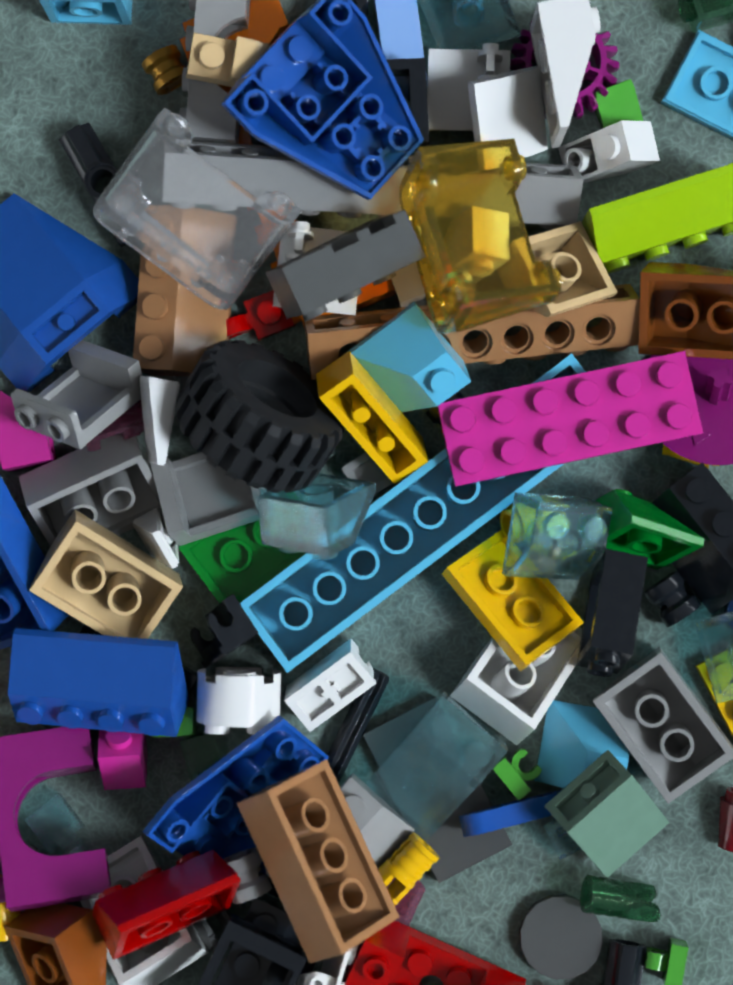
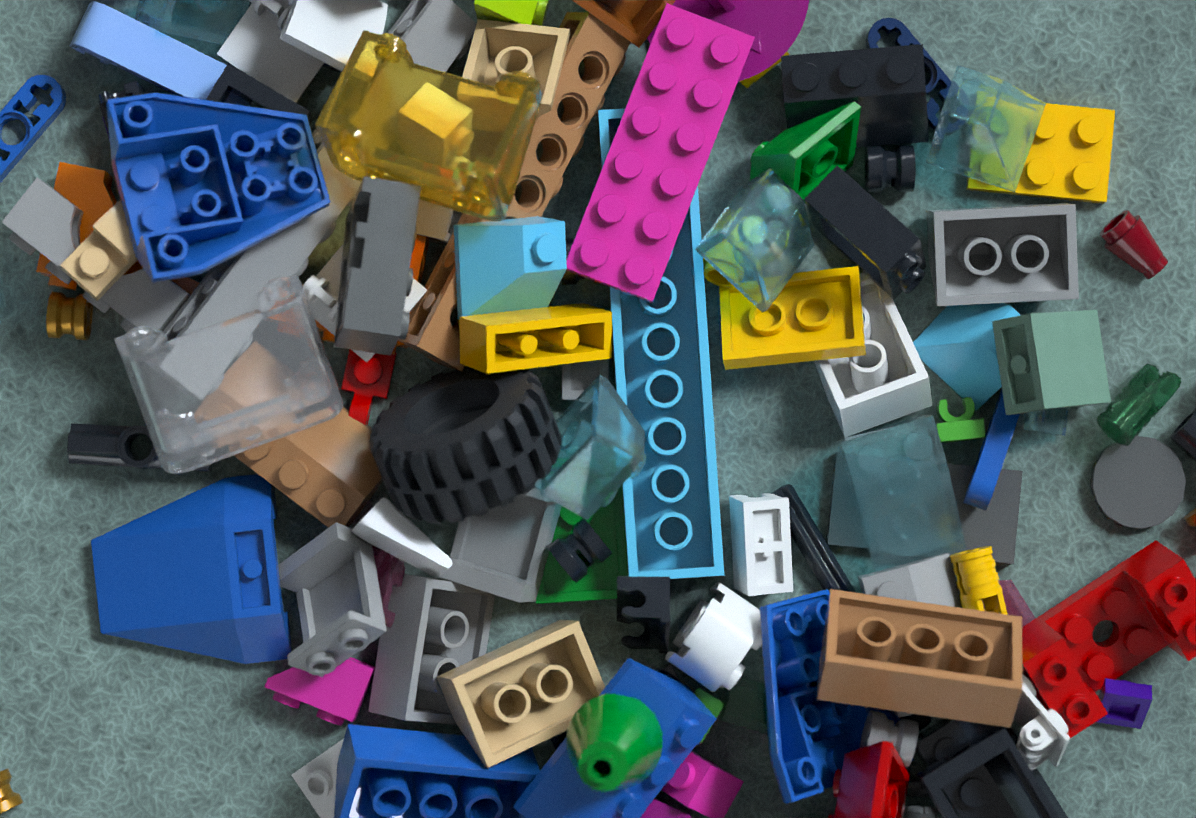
camera: 55 degrees left, 0 degrees up
white slope [133,507,179,569] -> none
none -> black wheel [547,518,613,583]
none -> green cone [566,693,663,791]

